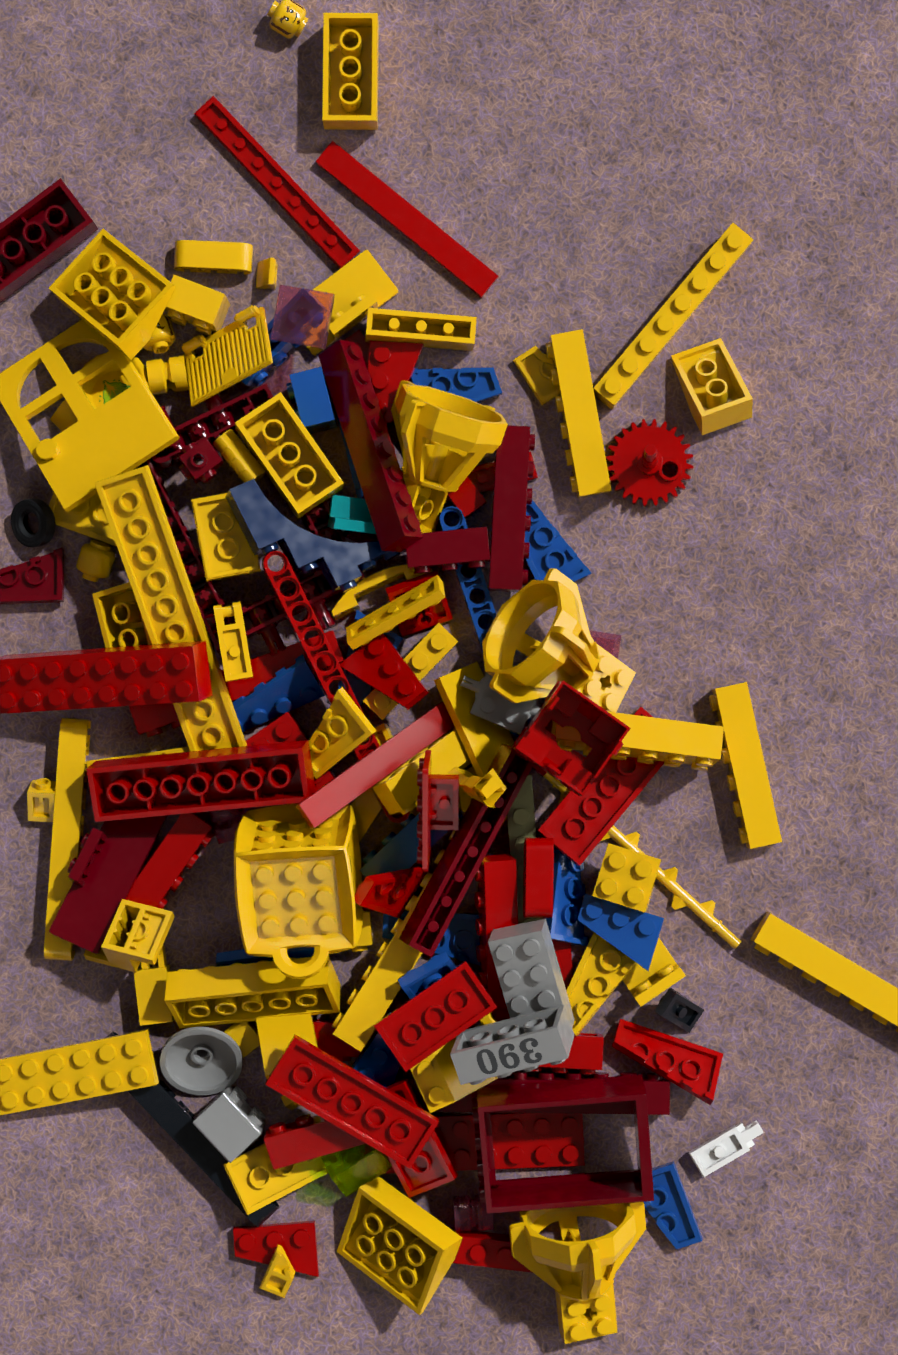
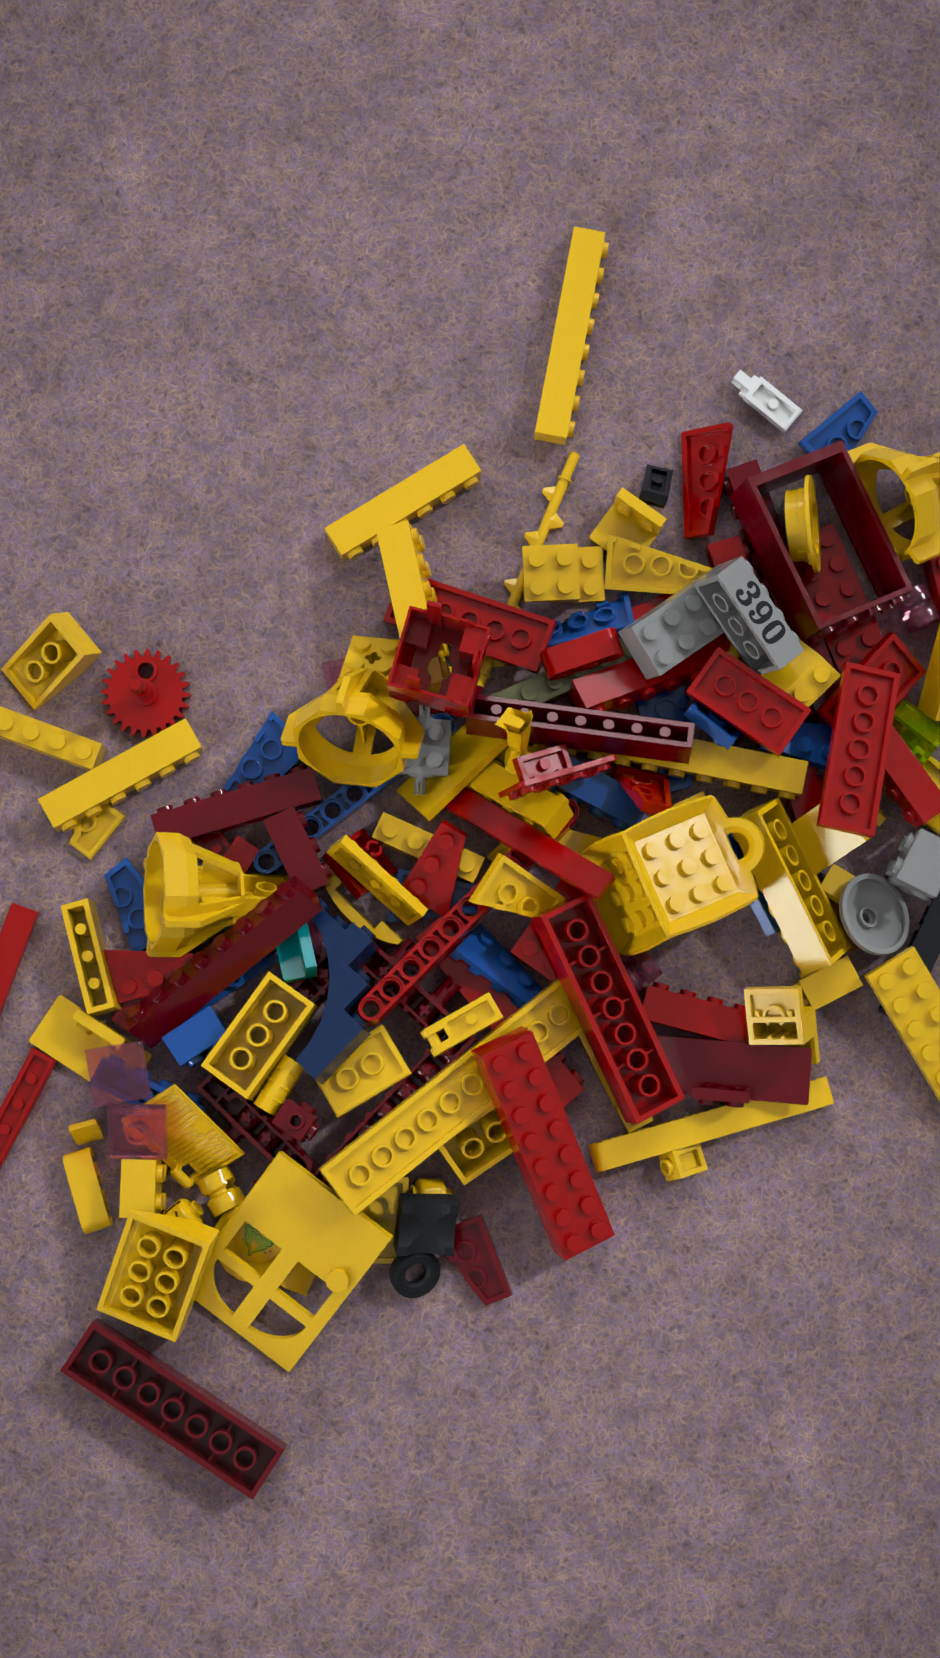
camera: 120 degrees left, 5 degrees down
blue wing [577,894,664,971] -> none
none -> clear pink tile [107,1103,168,1160]
none -> black brick [393,1193,460,1256]
none -> yellow piece [785,475,821,573]

